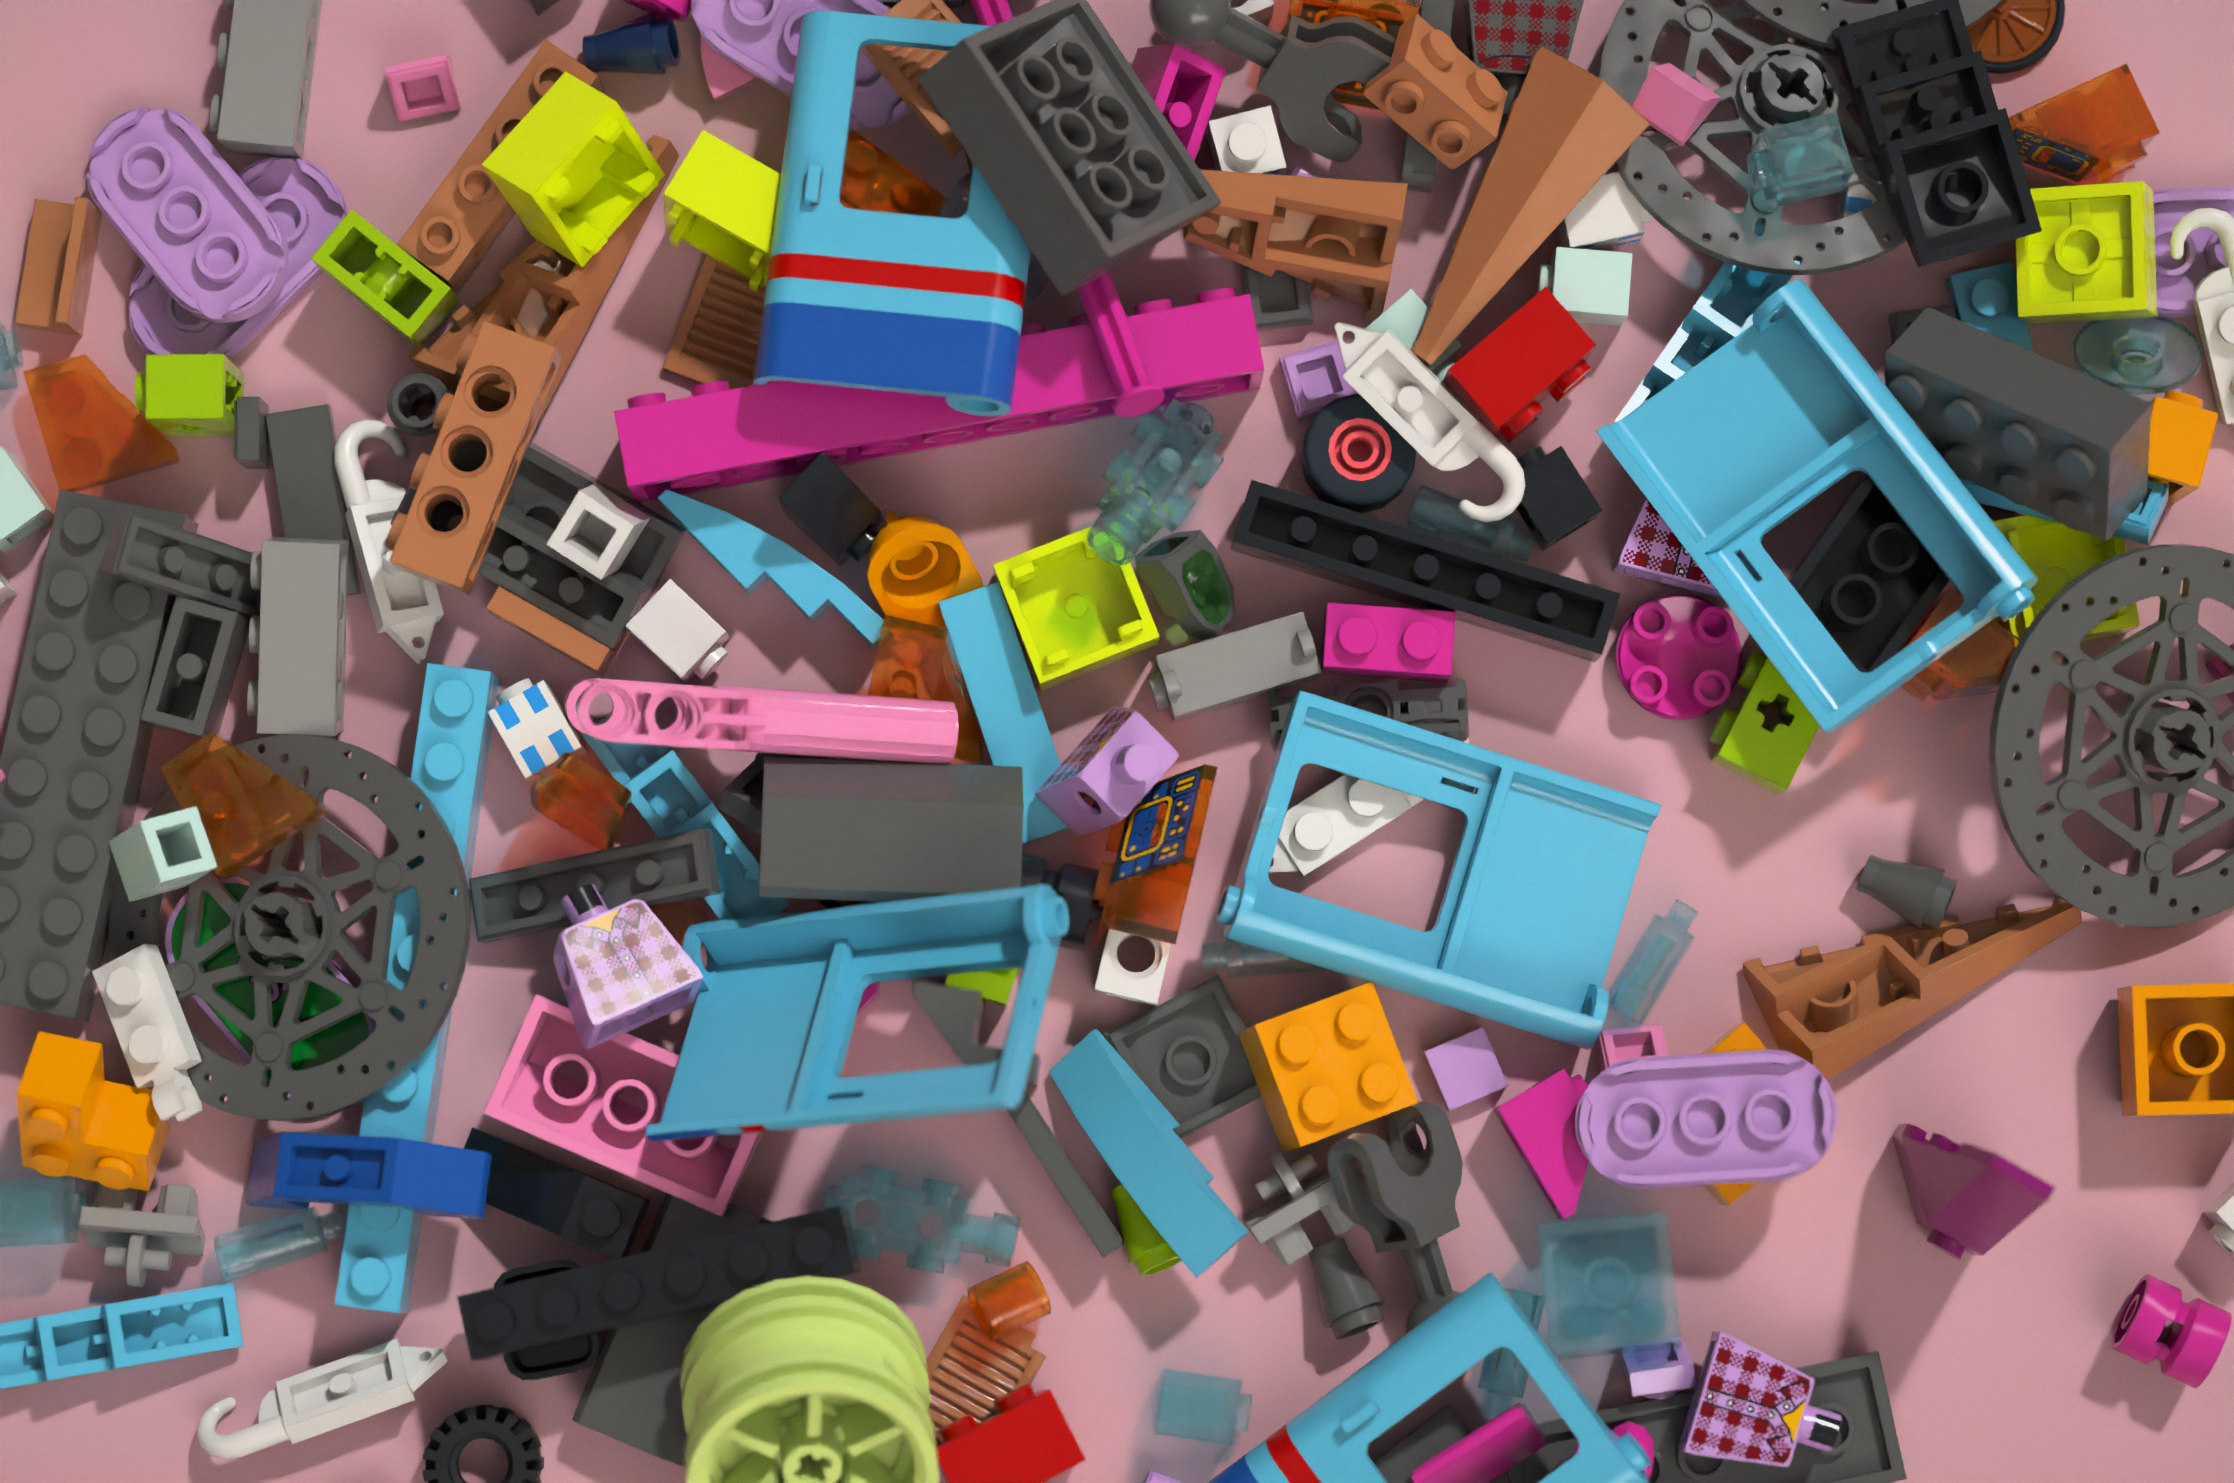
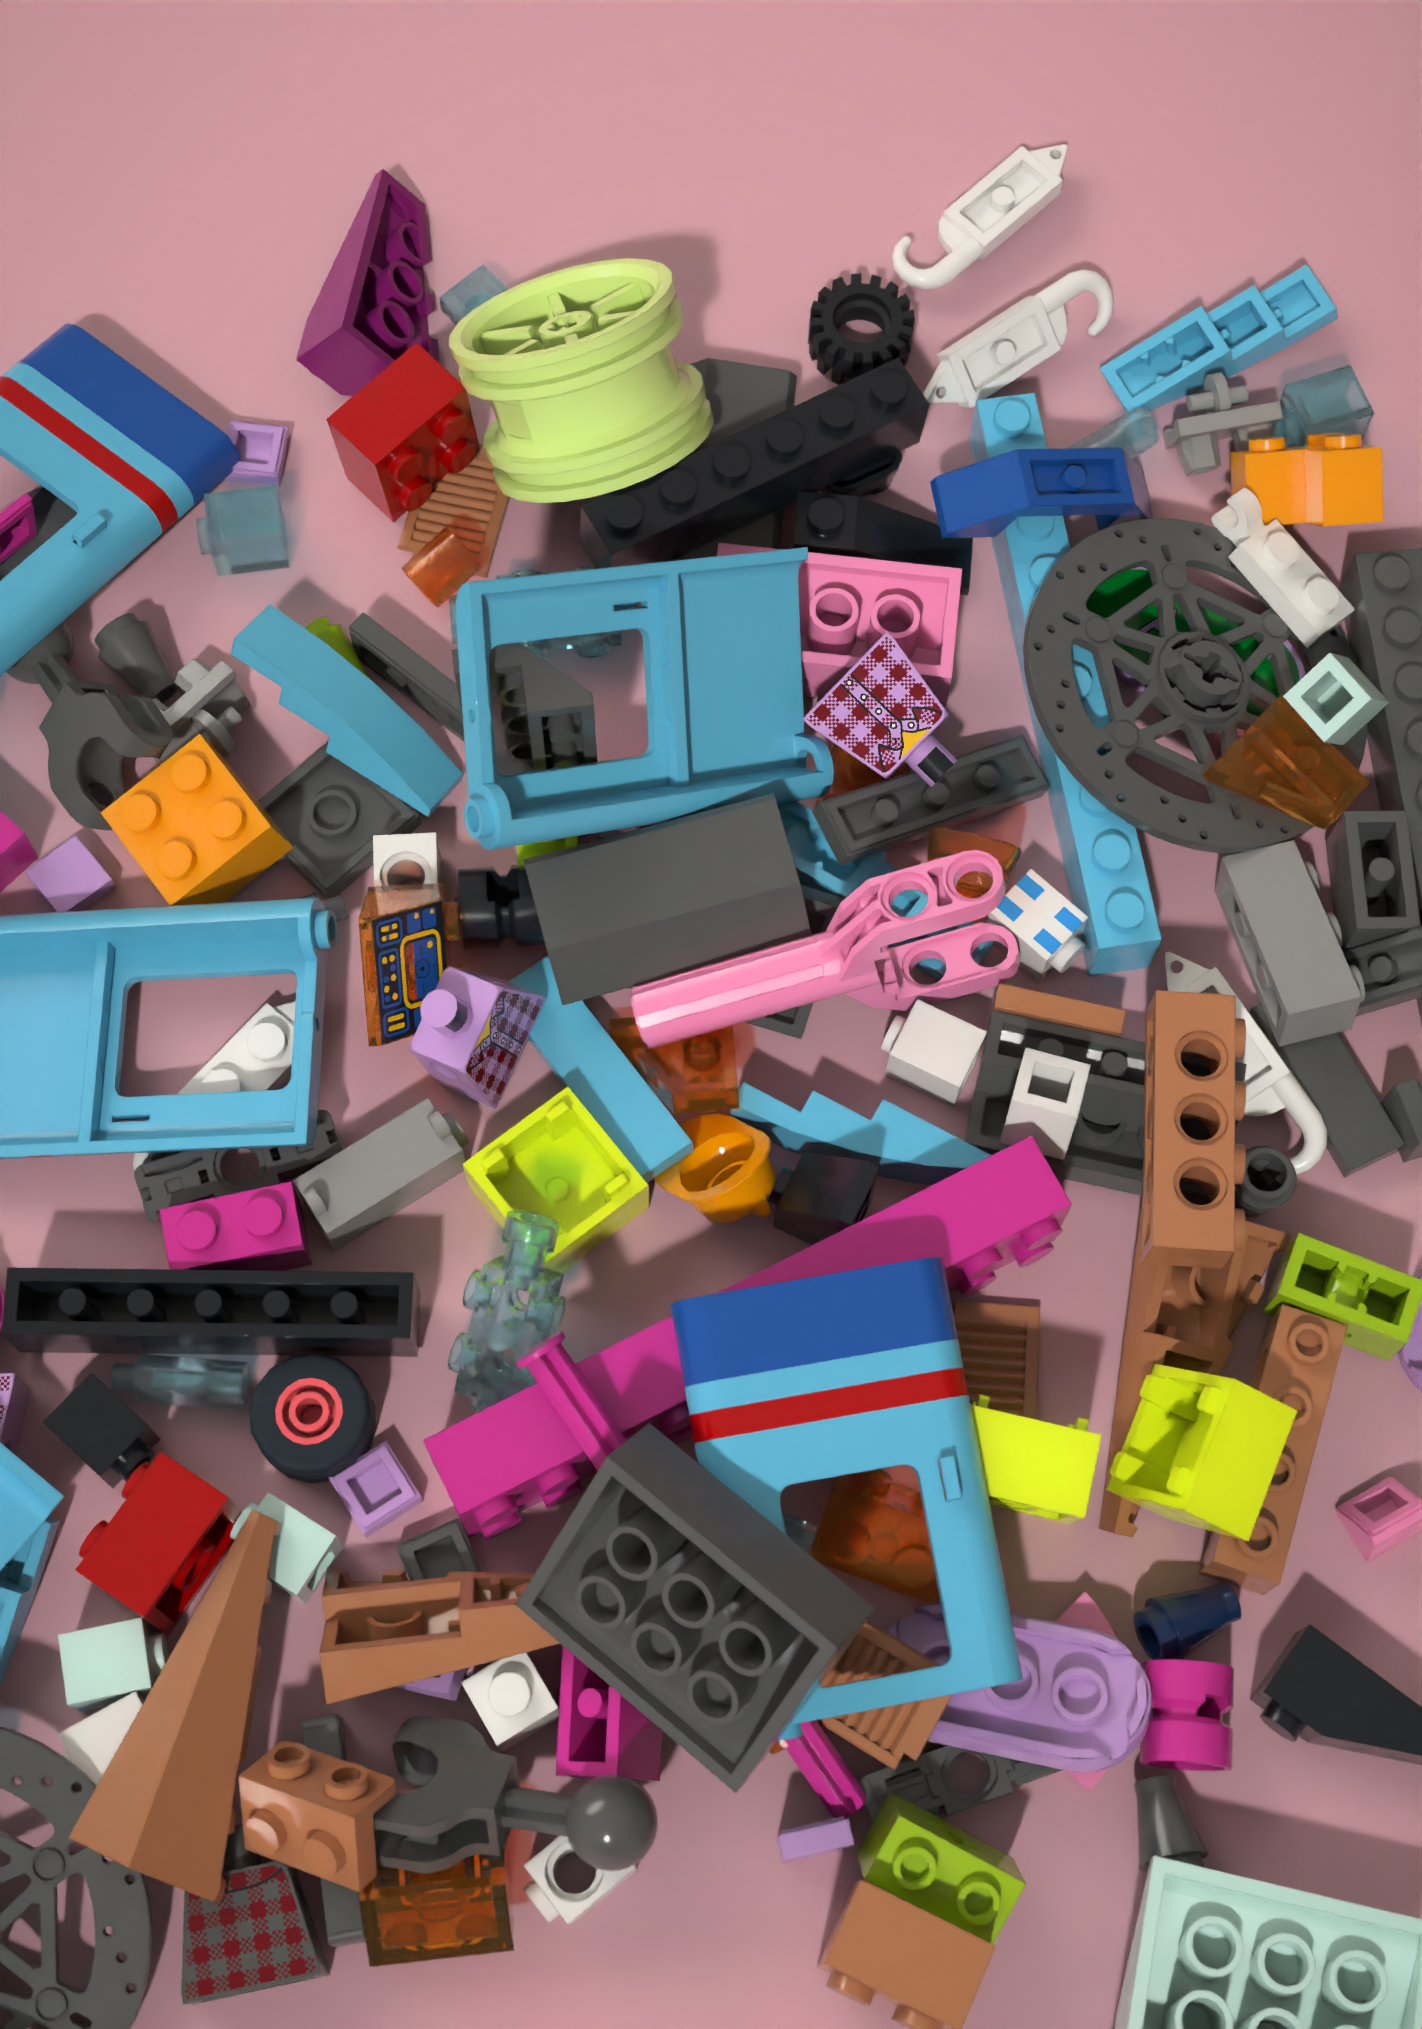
camera: 165 degrees right, 15 degrees down
dark grey rock [1134,530,1234,640] -> none
white plate [1335,322,1526,522] -> none
bright pink slope [1632,62,1720,146] -> none

